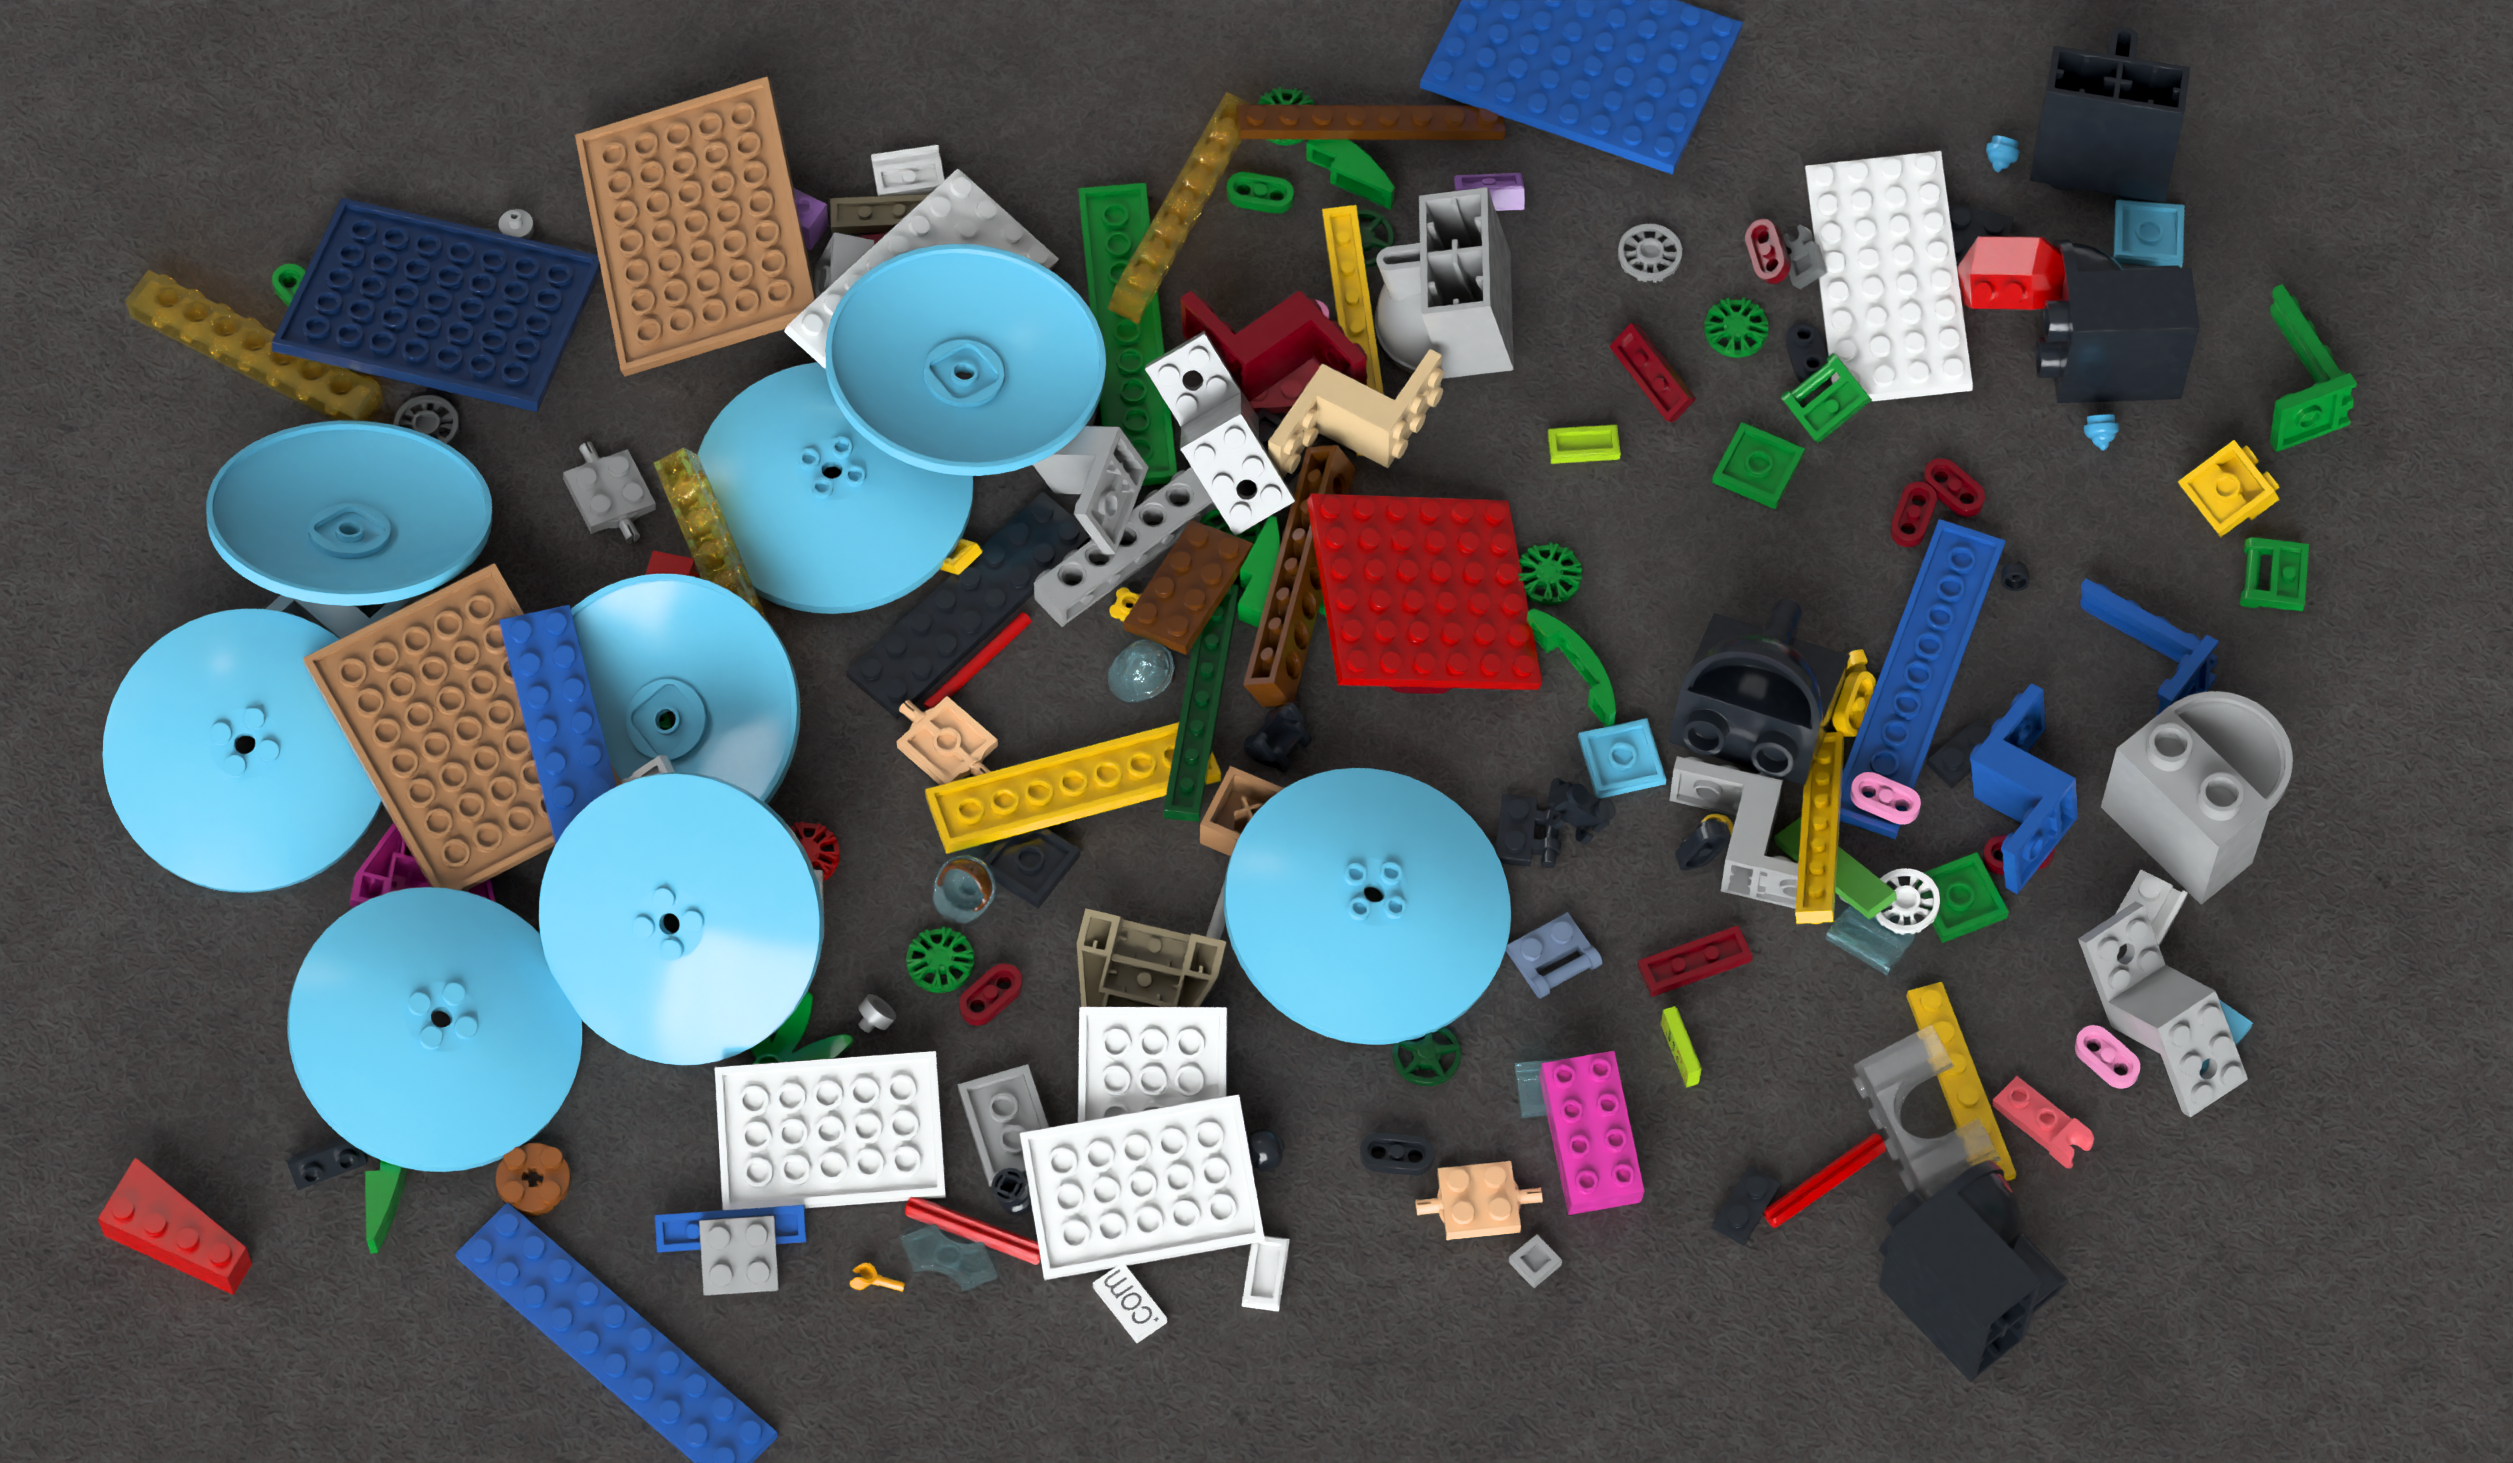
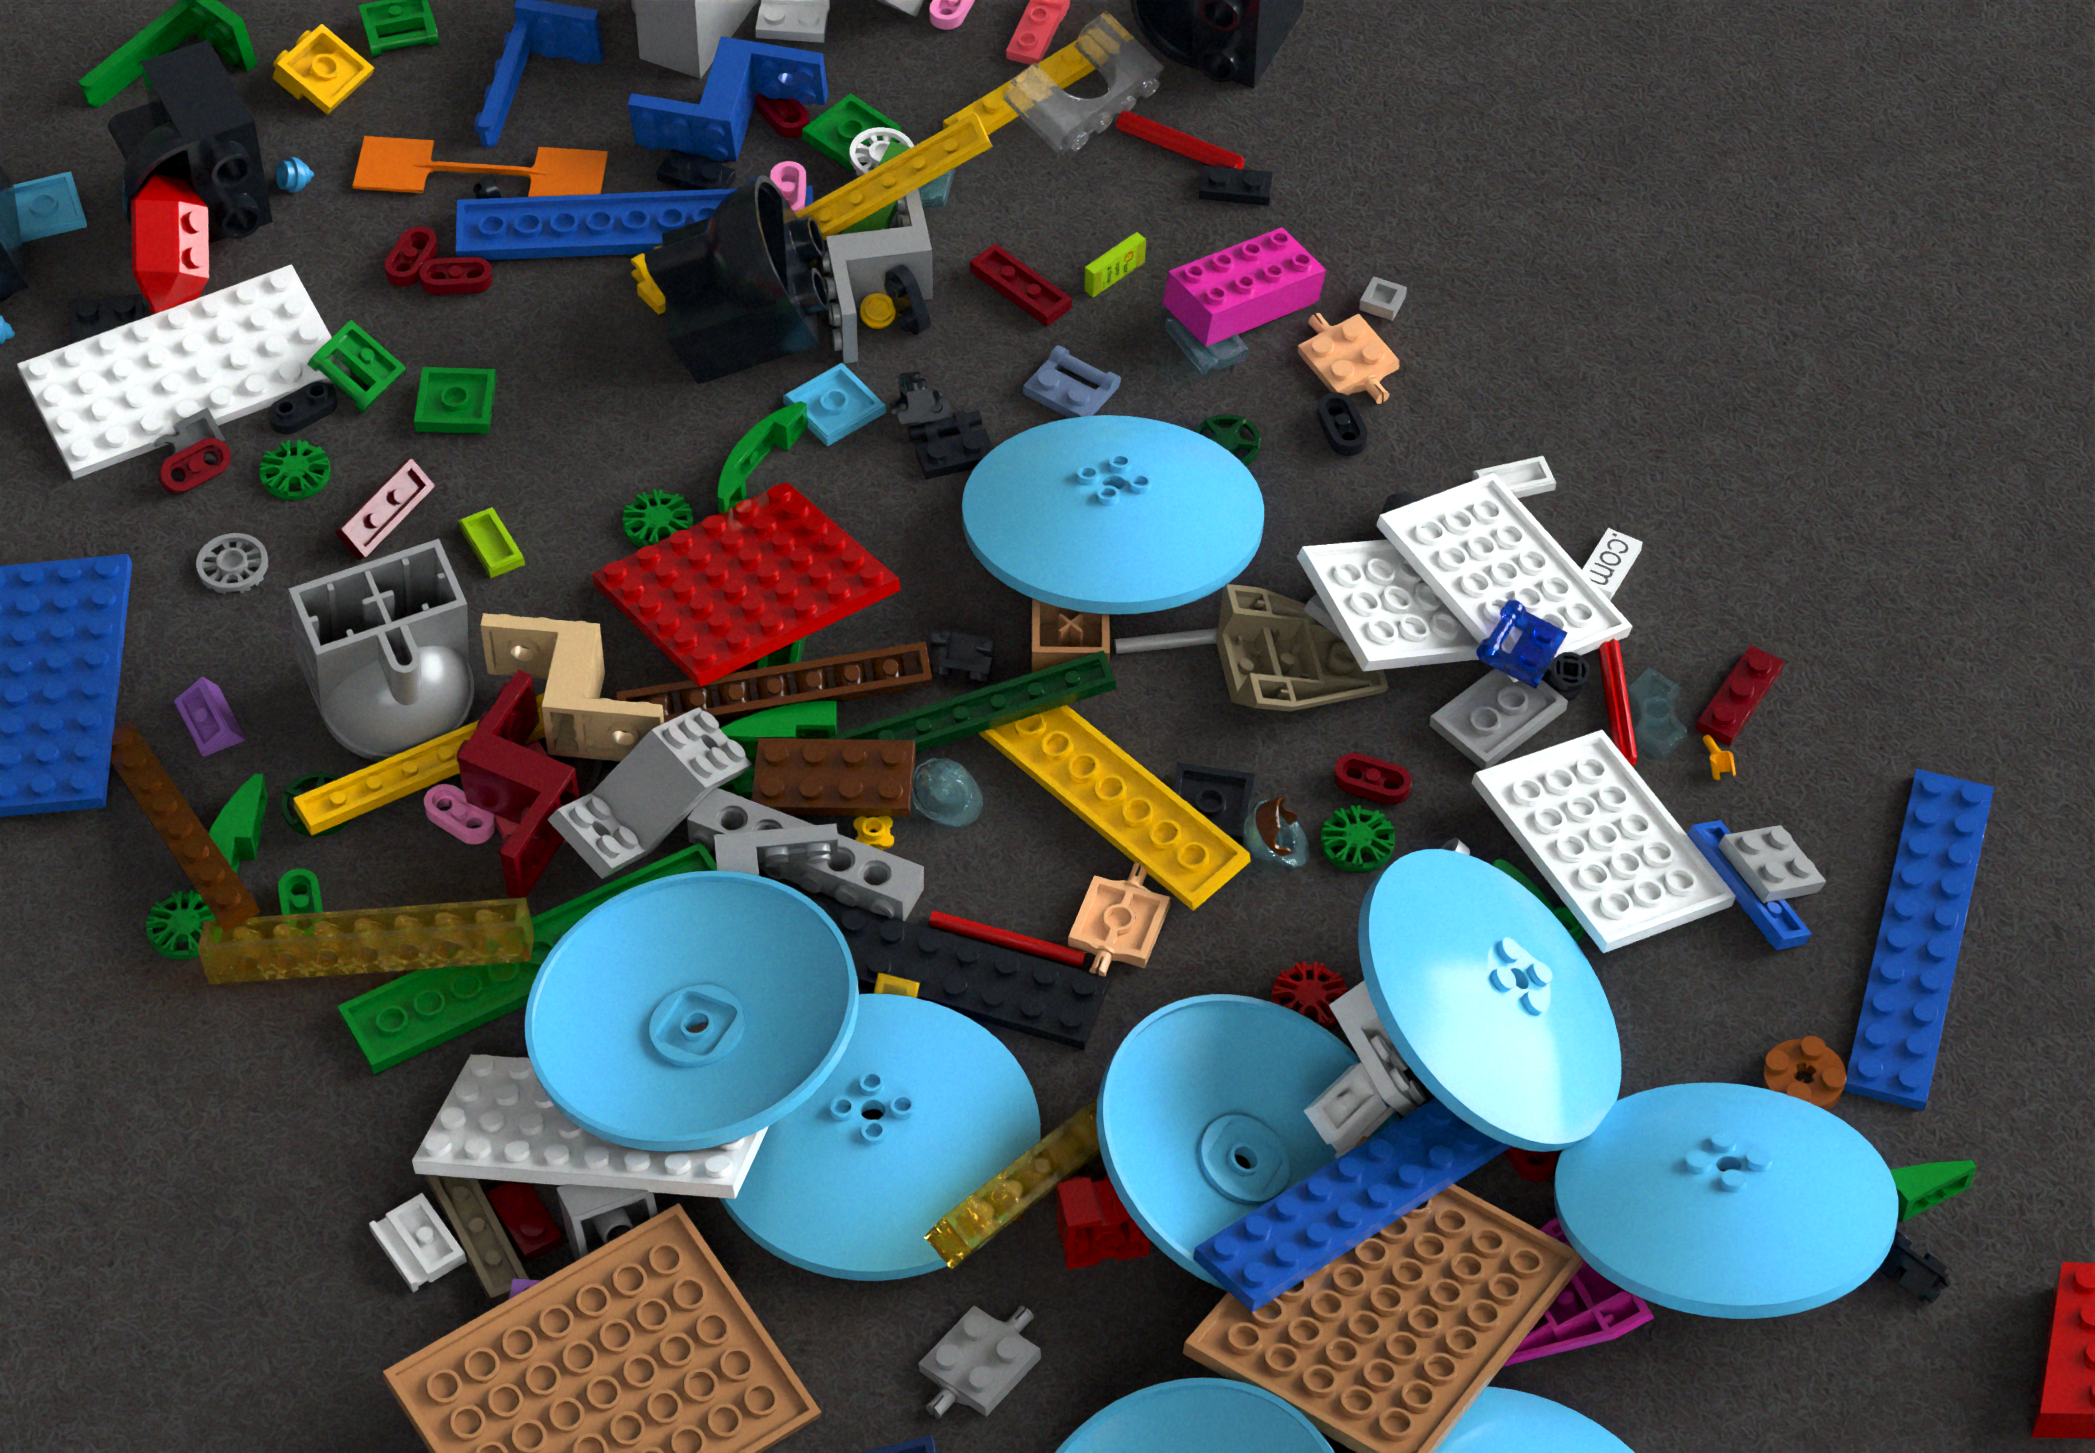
camera: 115 degrees left, 10 degrees down
none -> orange hinge [352,136,608,197]
none -> clear blue plate [1476,600,1568,689]
none -> dark red plate [1696,645,1785,746]

